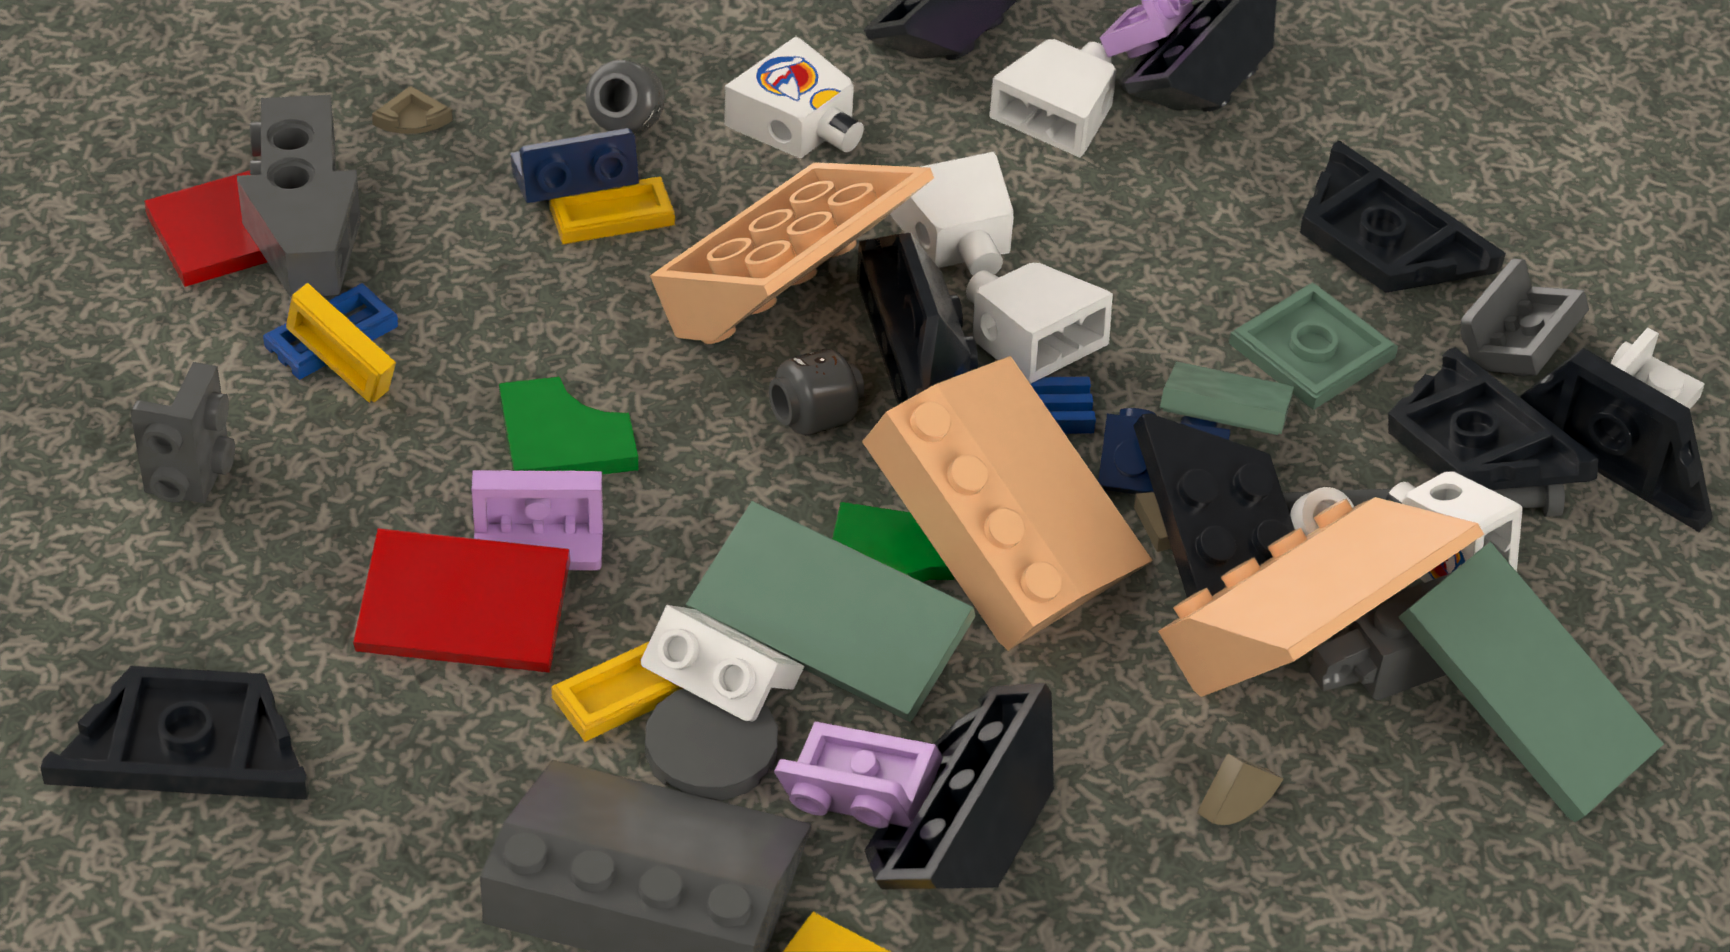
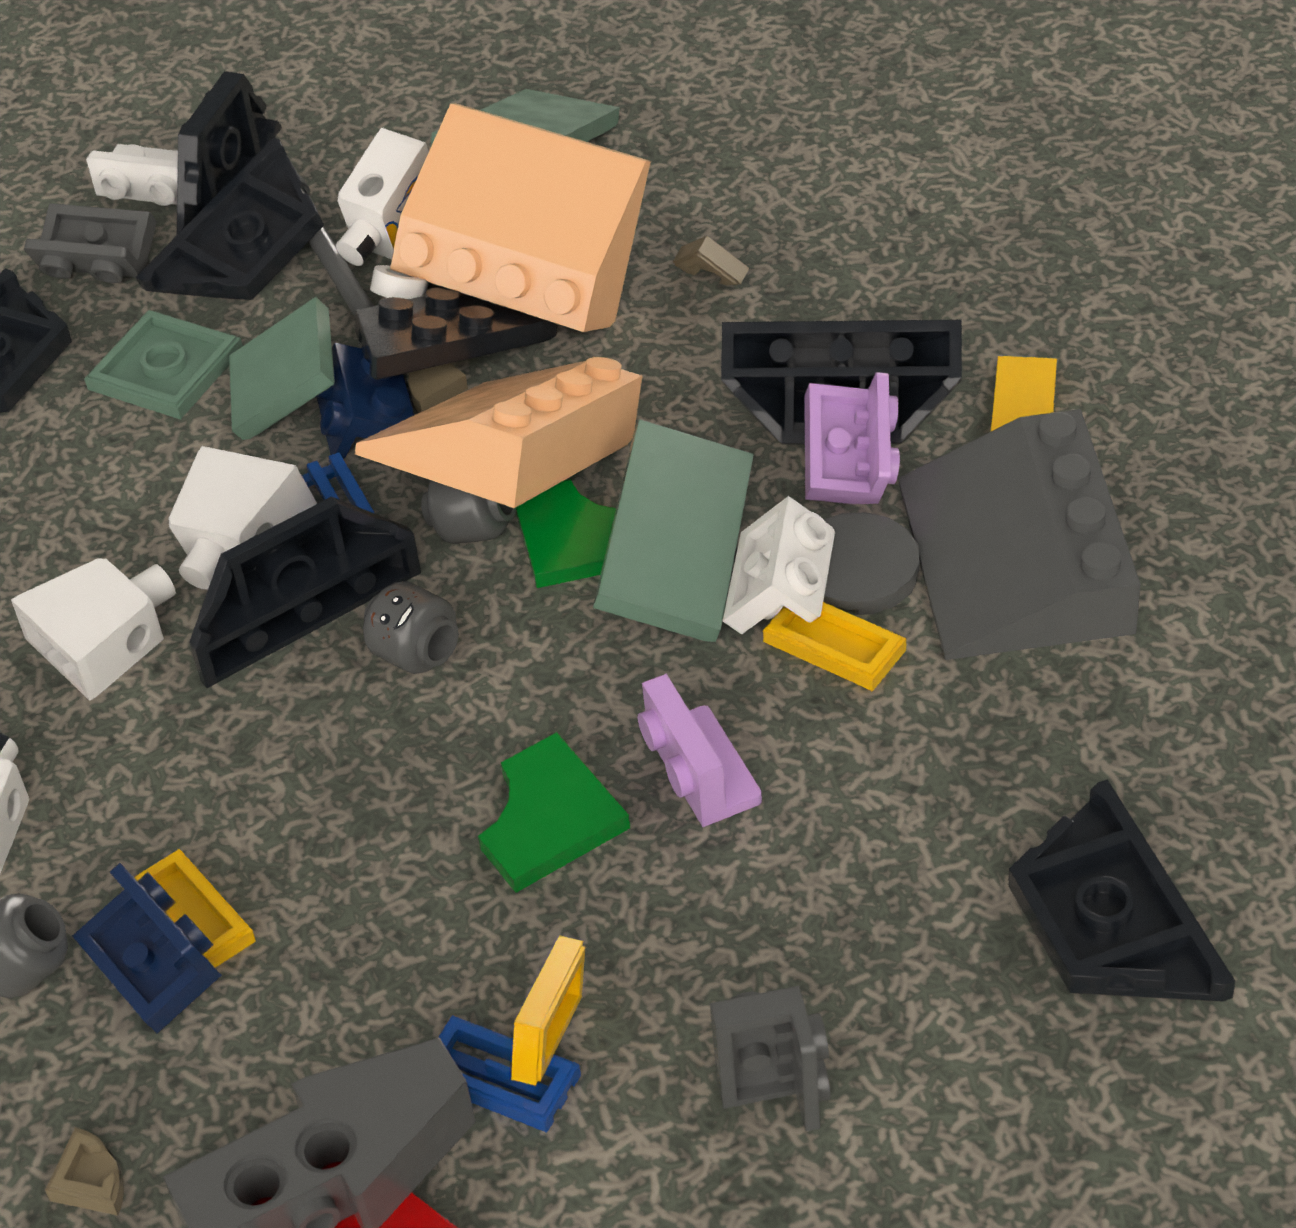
camera: 105 degrees left, 0 degrees up
red tile [353,528,571,673] -> none
light nougat slope [650,163,934,344] -> none

